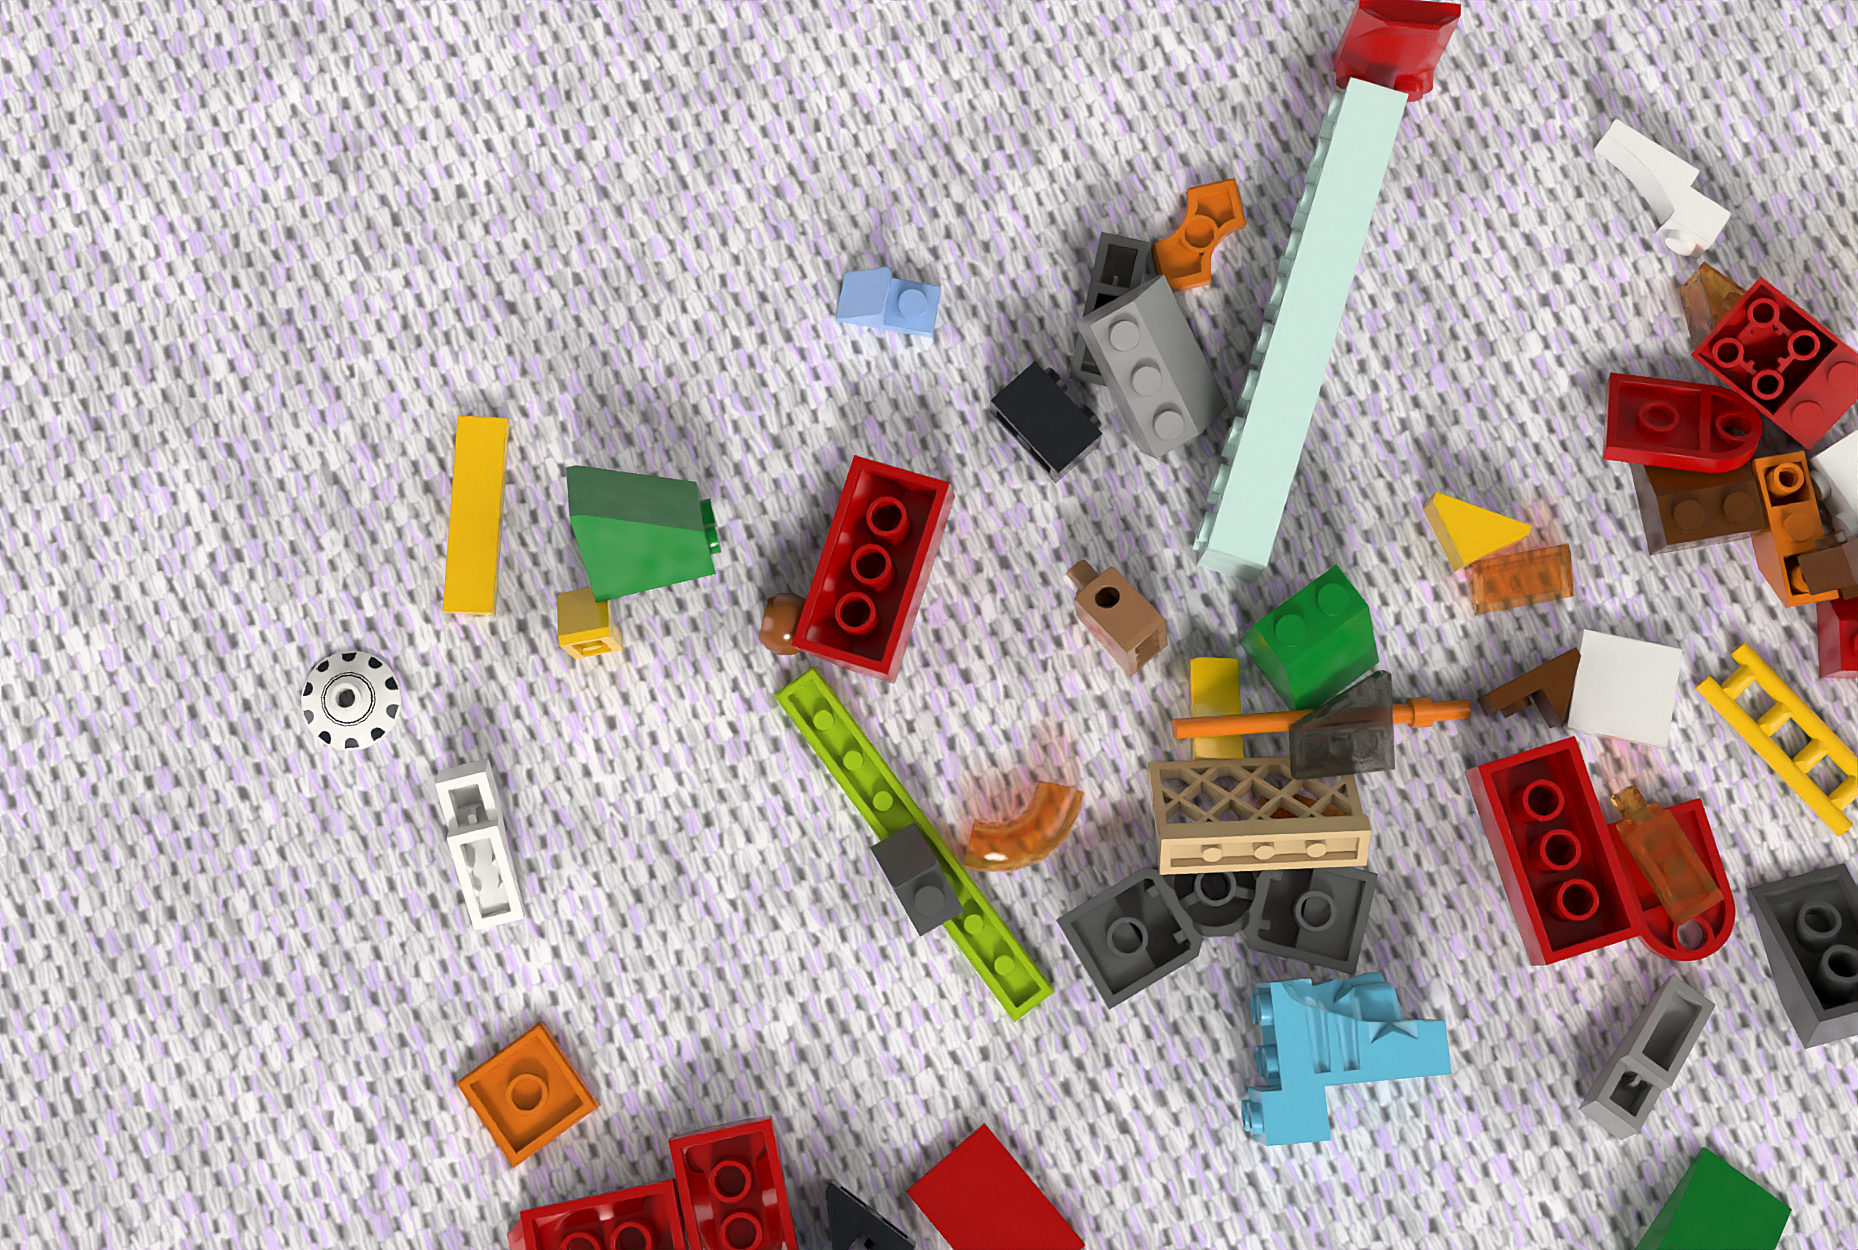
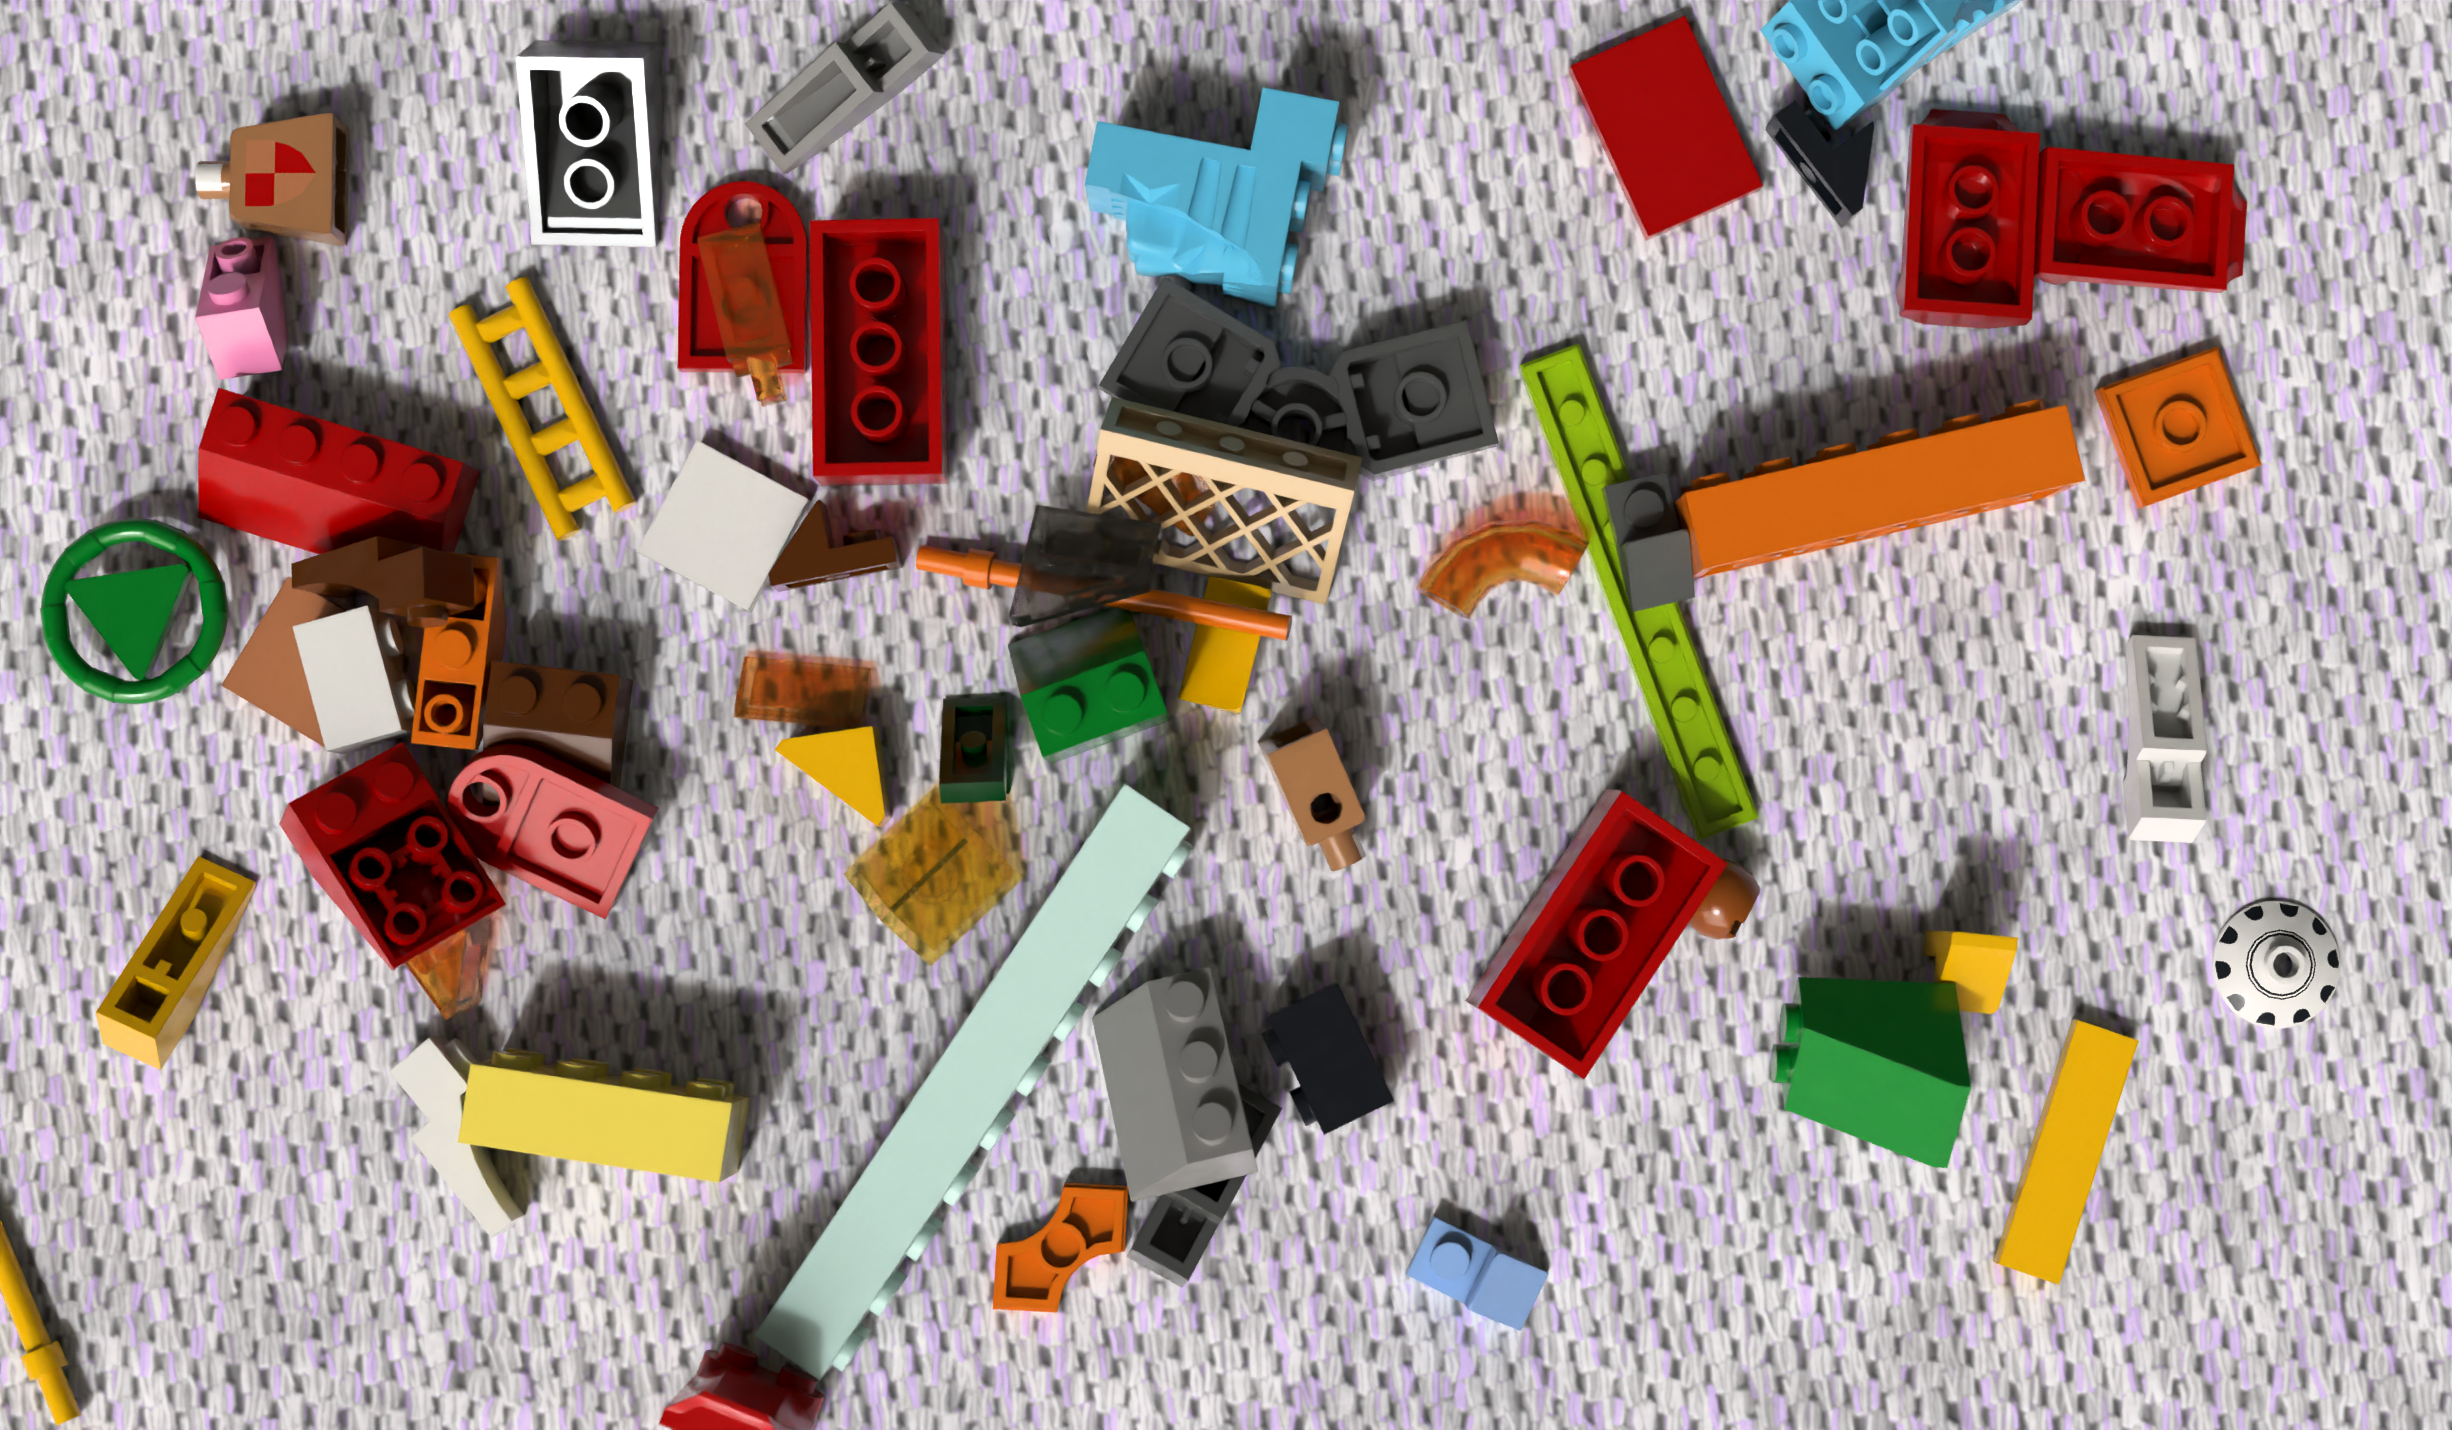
camera: 165 degrees left, 5 degrees up
none -> light yellow brick [458,1048,750,1183]
none -> clear yellow slope [844,786,1024,966]
none -> dark green slope [939,696,1011,804]
none -> orange brick [1674,399,2085,579]

